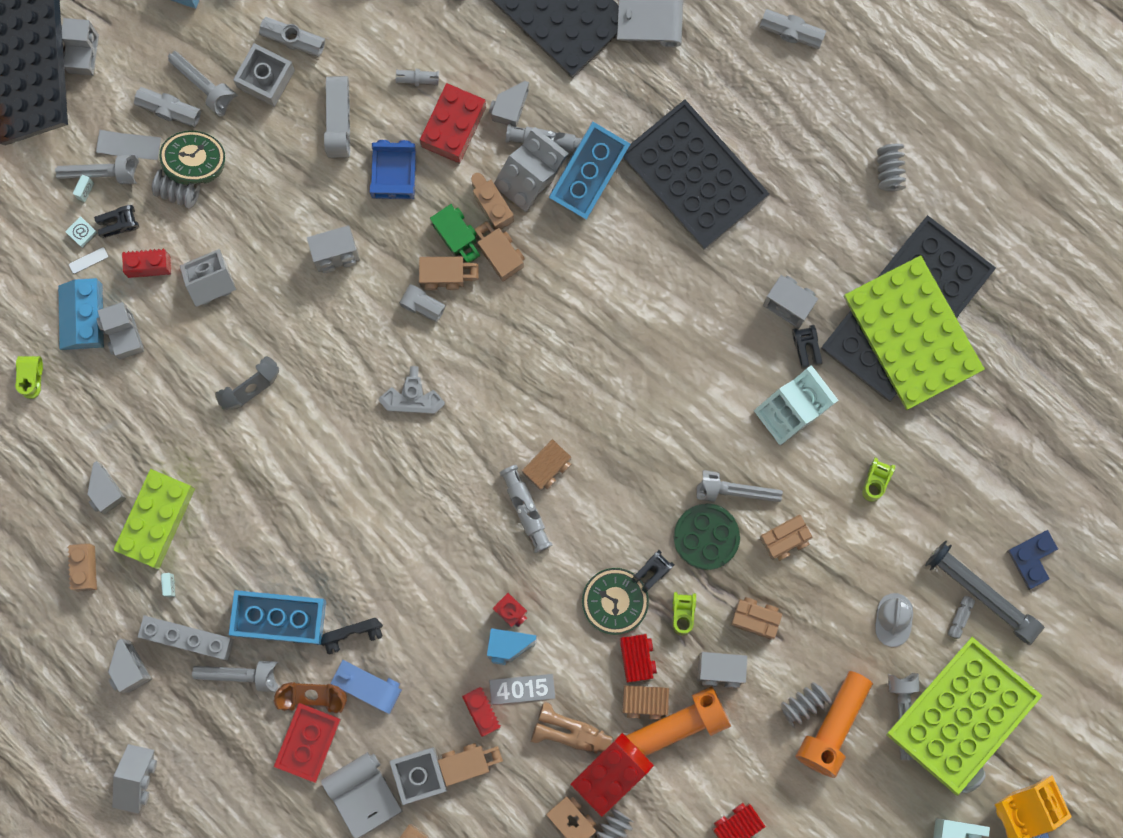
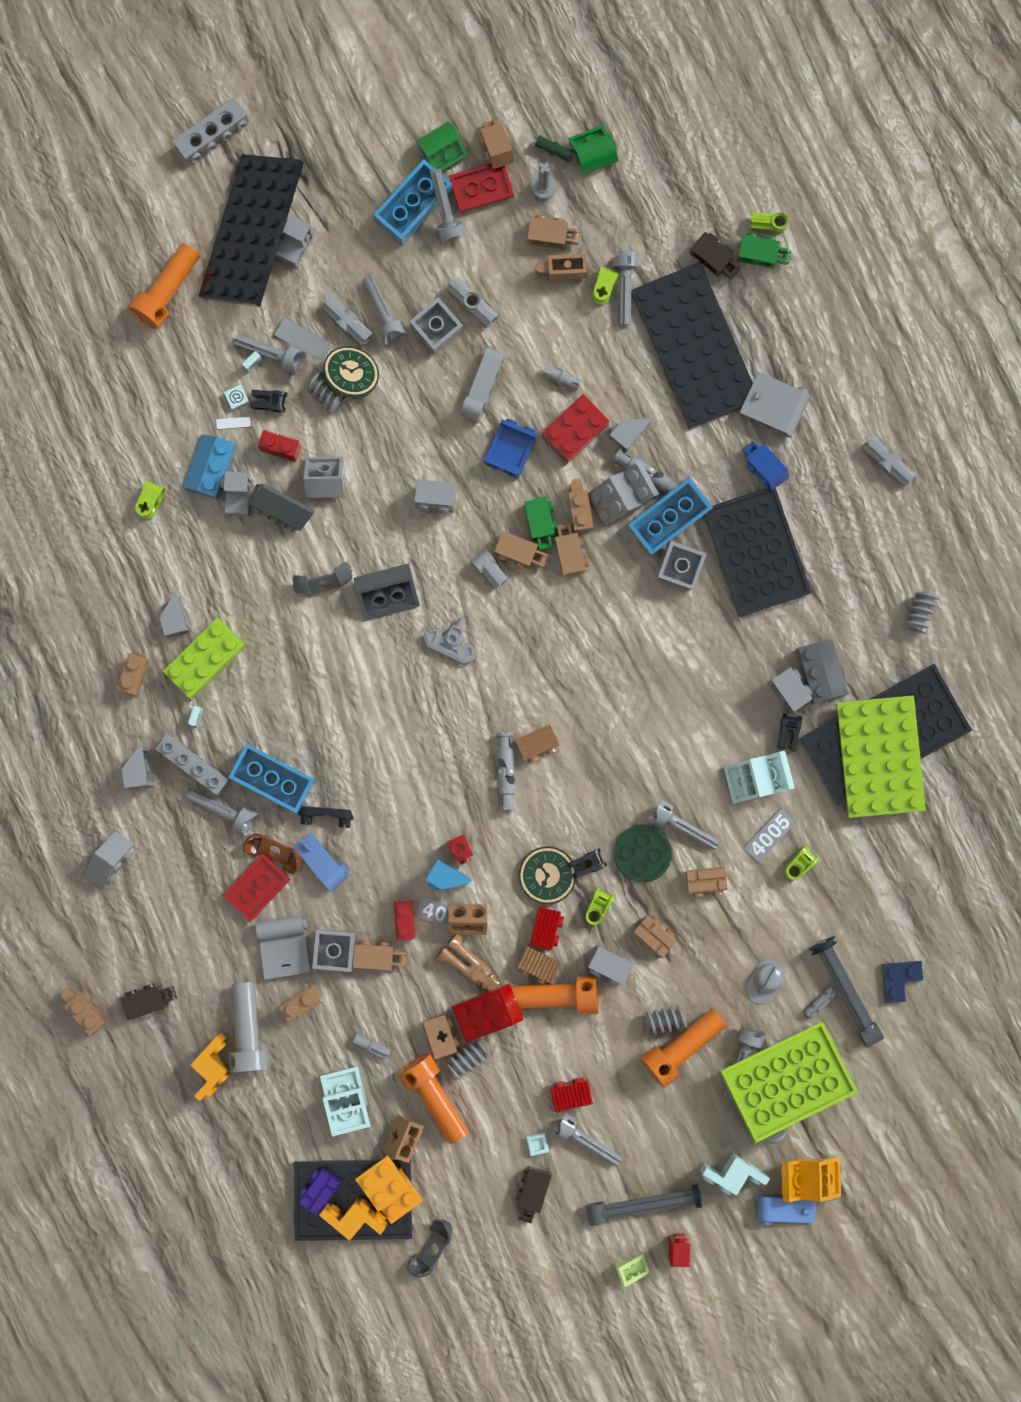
camera: 25 degrees right, 5 degrees up
none -> dark grey slope [247,484,315,532]
none -> dark grey slope [353,563,420,620]
none -> medium nougat brick [448,903,487,935]
none -> light grey brick [655,541,707,590]
none -> blue brick [742,441,789,491]
none -> light grey sticker [744,808,796,862]
none -> dark grey slope [796,639,849,705]

